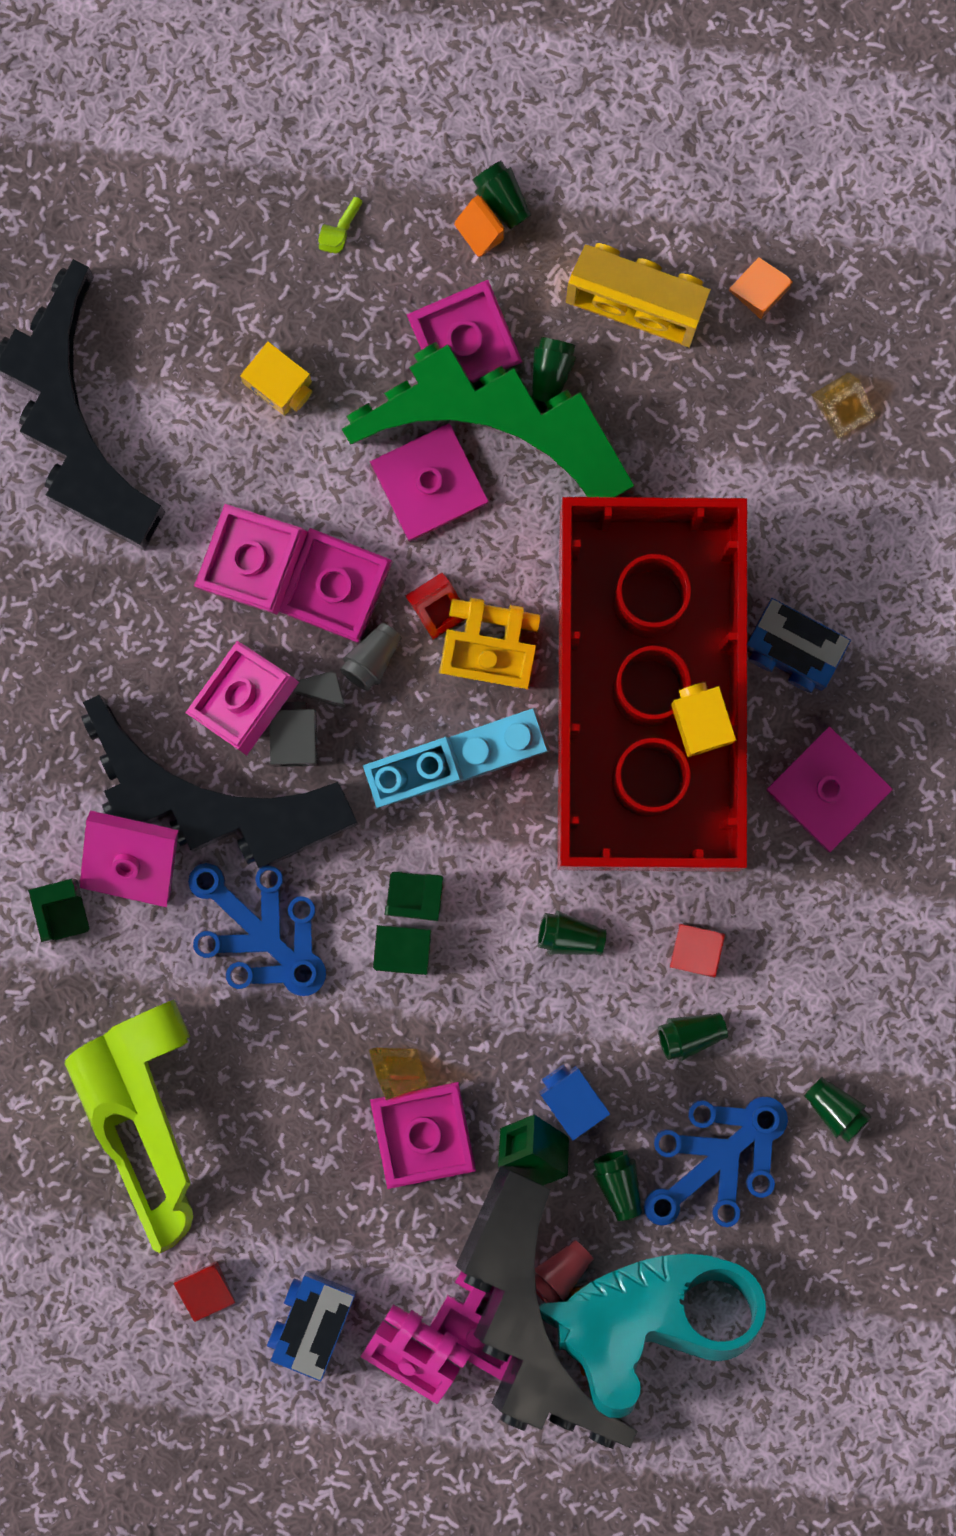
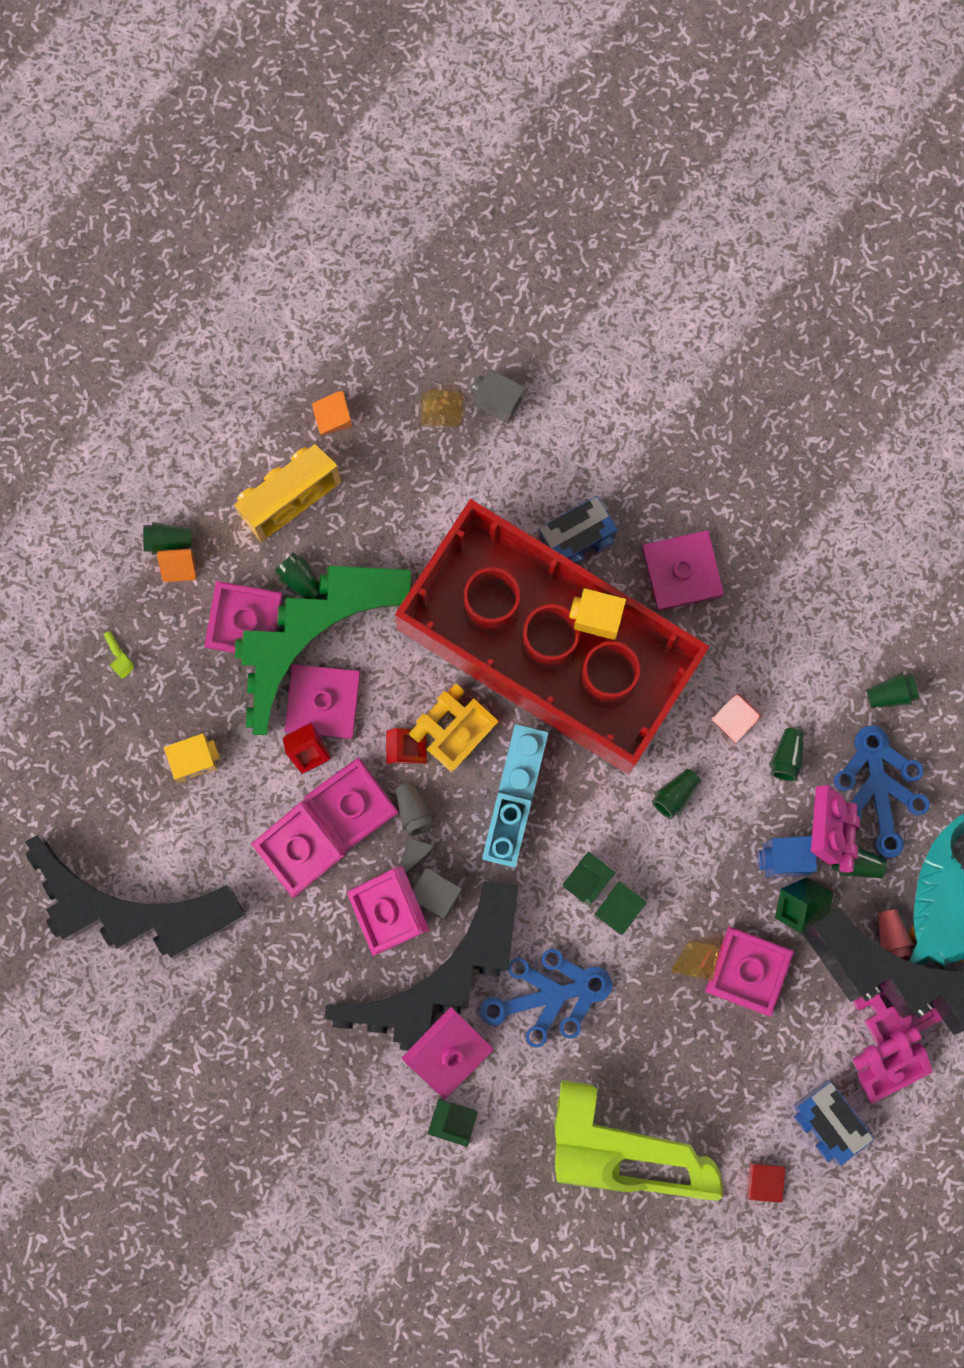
camera: 60 degrees left, 5 degrees down
none -> red slope [282,723,332,774]
none -> dark grey brick [471,368,525,424]
none -> dark pink plate [811,785,860,872]

